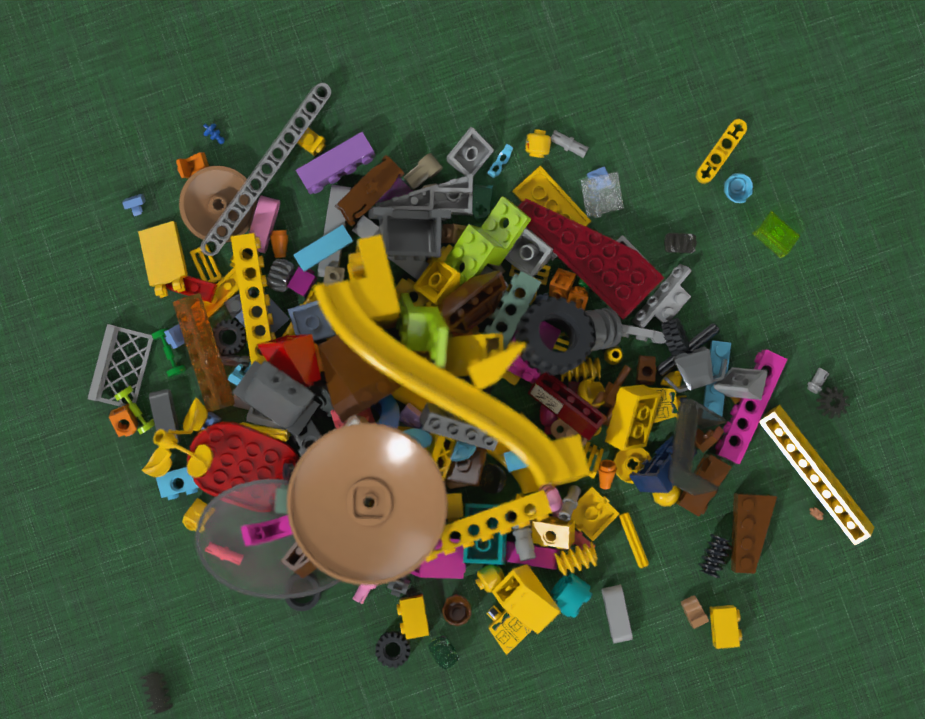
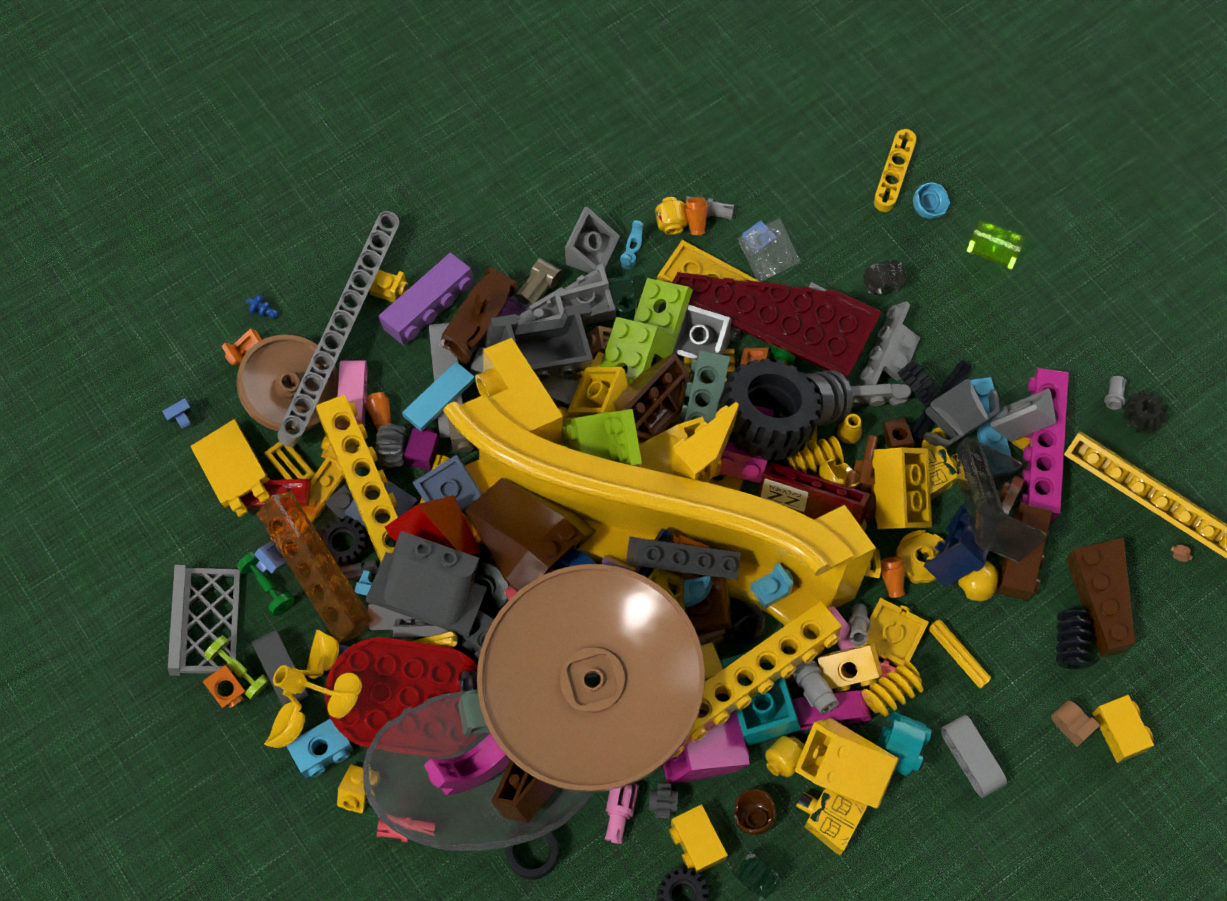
camera: 15 degrees left, 20 degrees down
none -> orange cone [684,197,708,235]

